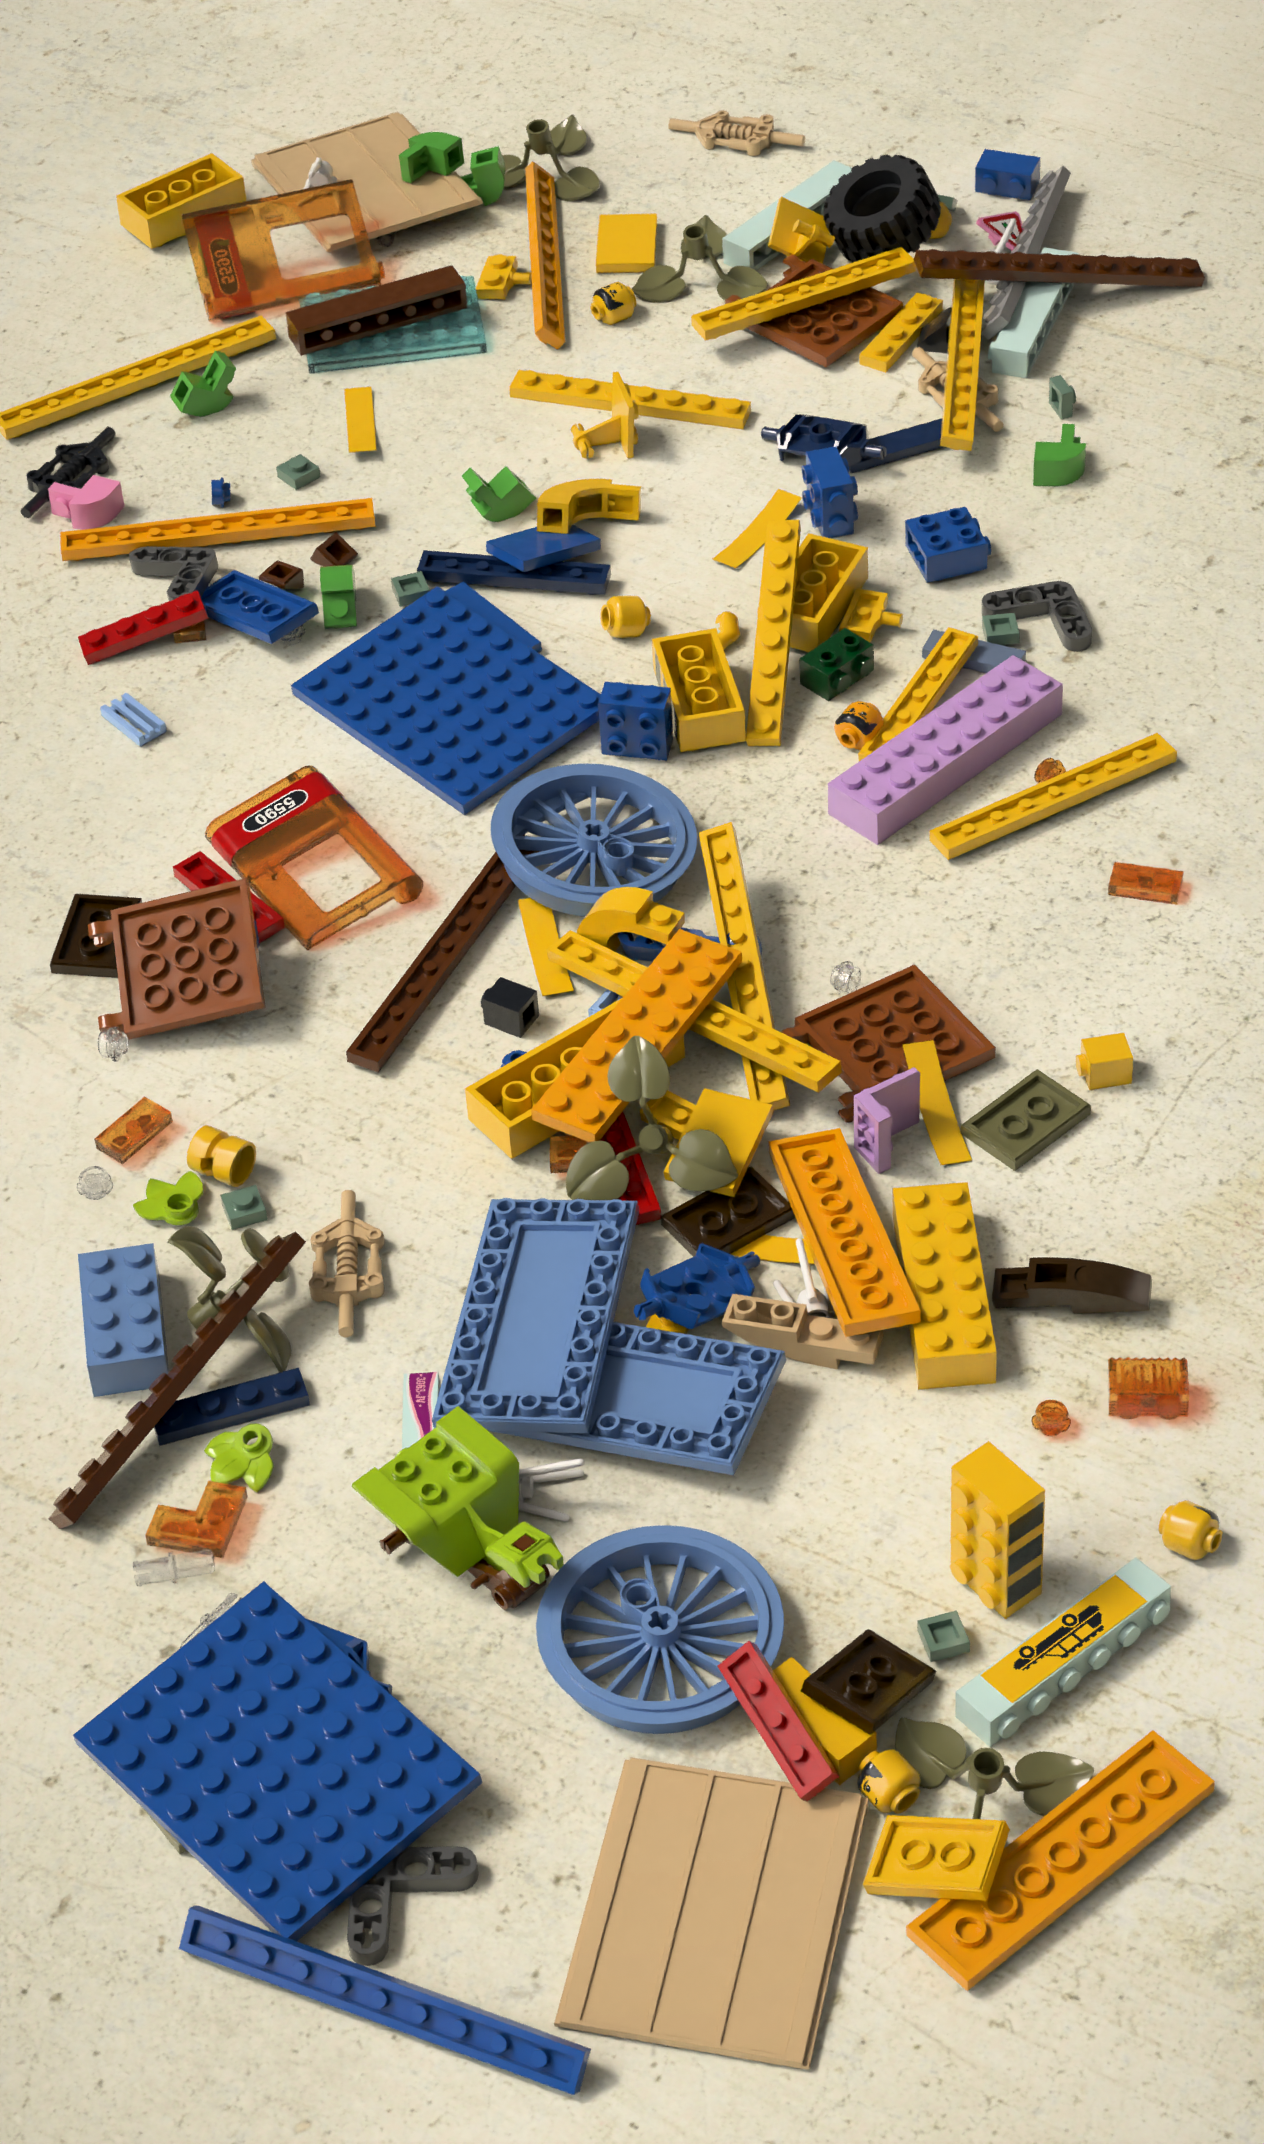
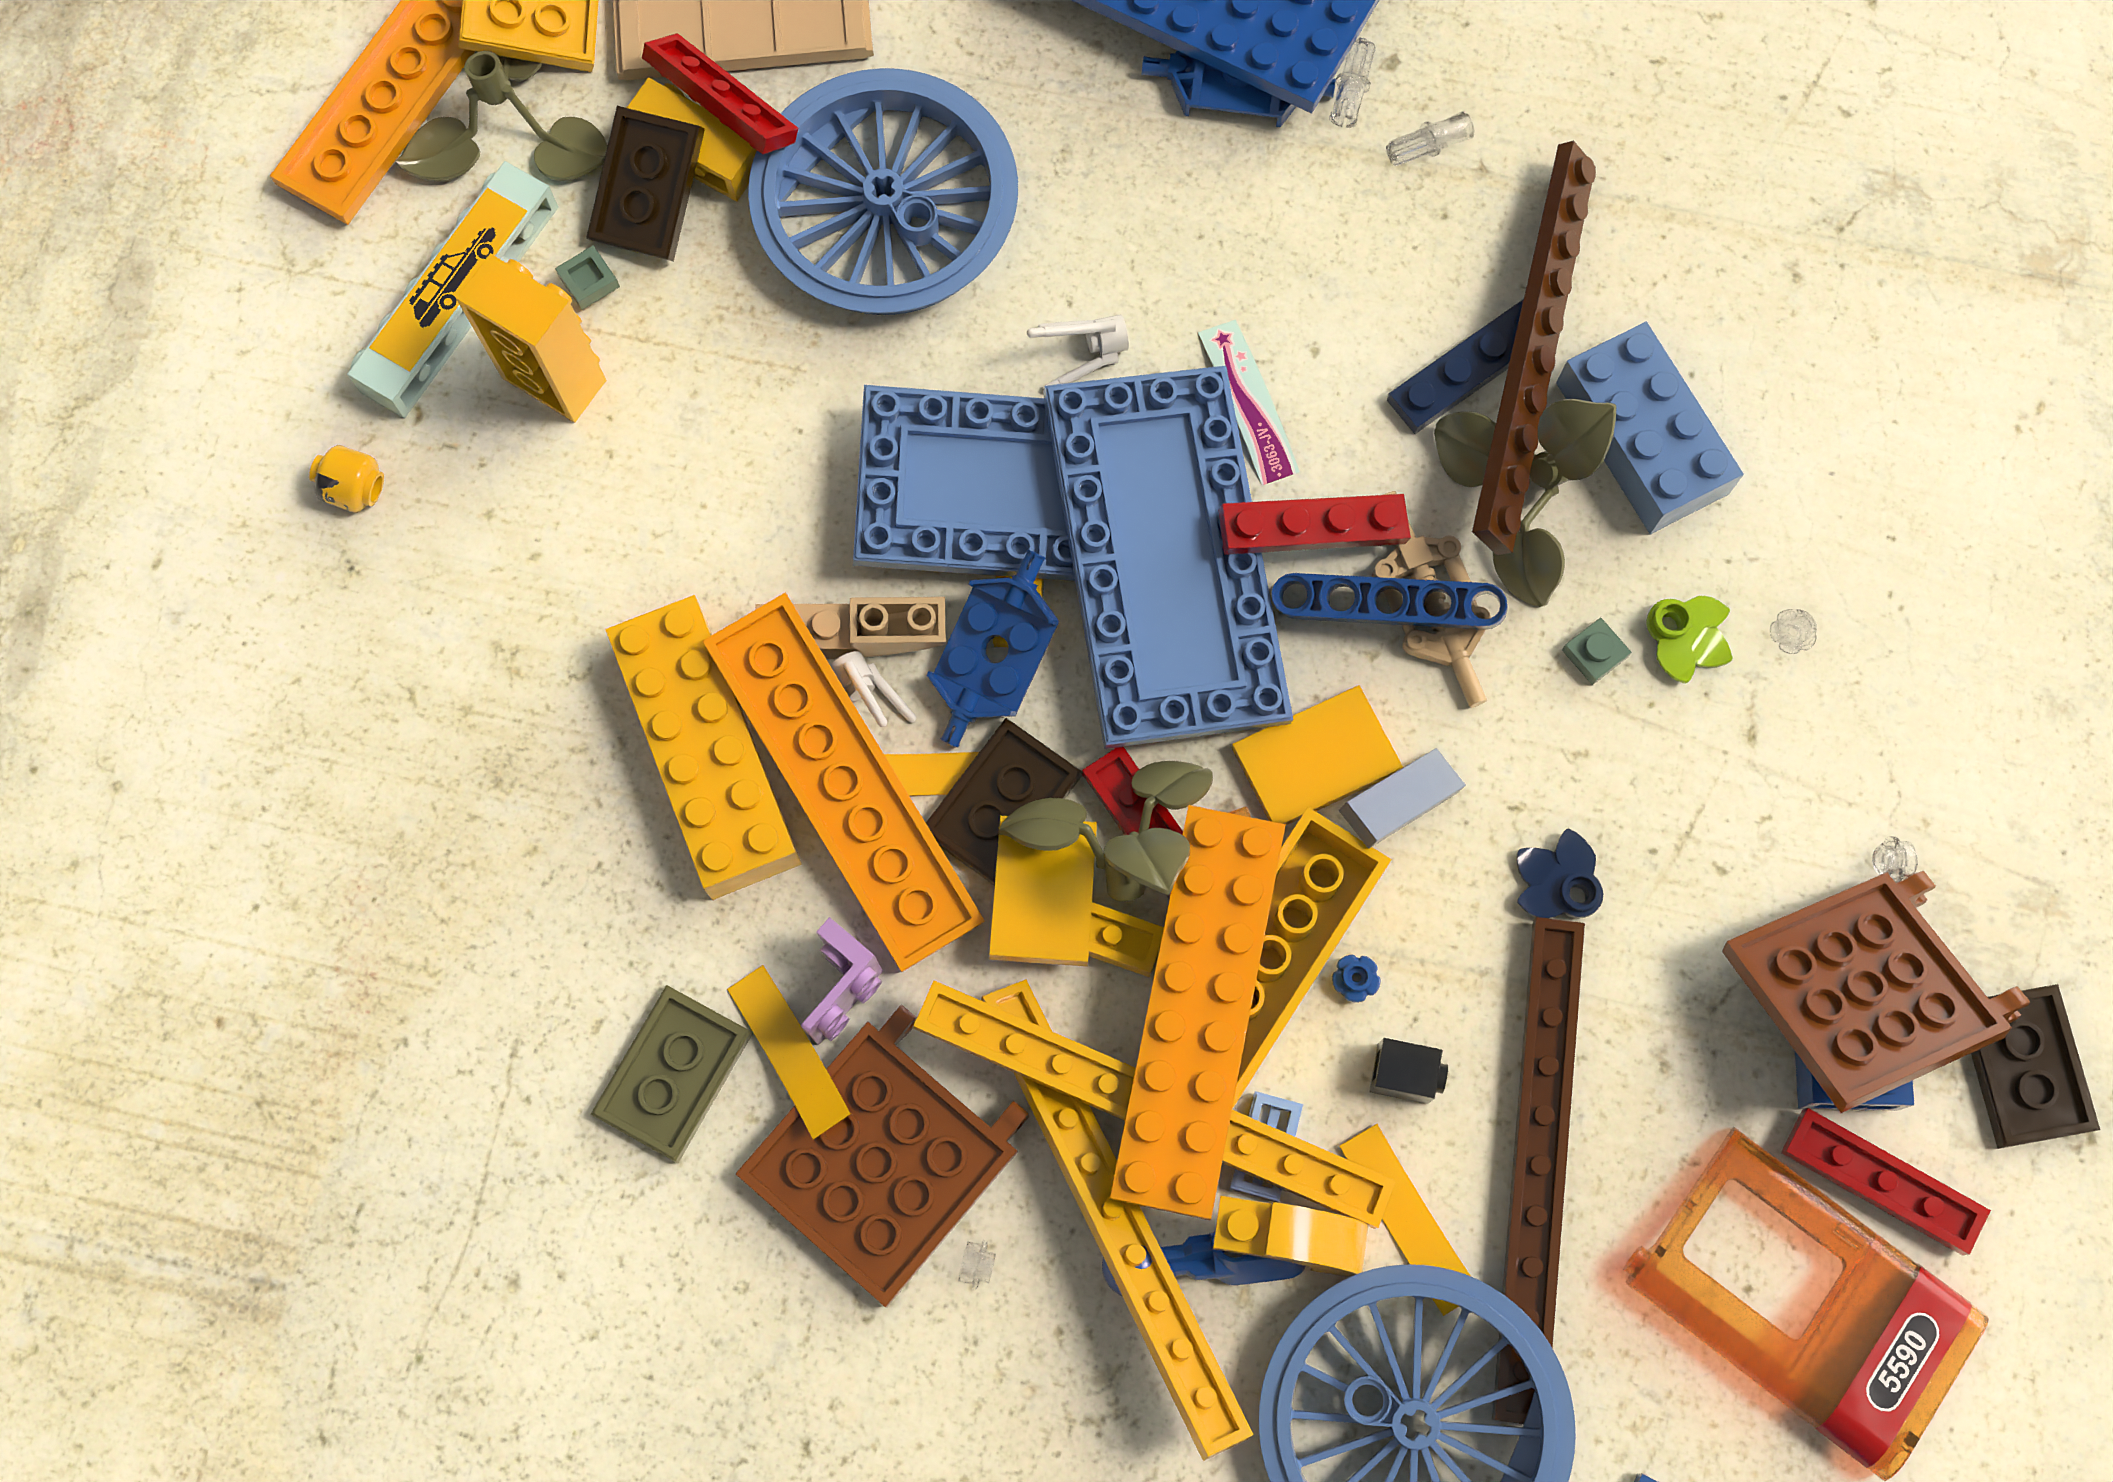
camera: 160 degrees right, 30 degrees up
clear orange plate [94,1096,173,1164] -> none
clear orange plate [145,1481,248,1558] -> none
yellow wheel [186,1125,256,1187] -> none
lime plate [204,1424,274,1492] -> none
lime piece [352,1406,564,1610] -> none
yellow head [857,1749,920,1814] -> none
dark brown slope [992,1257,1152,1314] -> none
clear orange plate [1032,1400,1071,1436] -> none
yellow brick [1076,1033,1133,1090] -> none
clear orange brick [1107,1357,1189,1420] -> none
none -> red plate [1218,494,1411,555]
none -> yellow tile [1232,685,1403,825]
none -> blue beam [1272,573,1508,630]
none -> tile [1339,748,1466,849]
none -> dark blue plate [1517,828,1604,919]

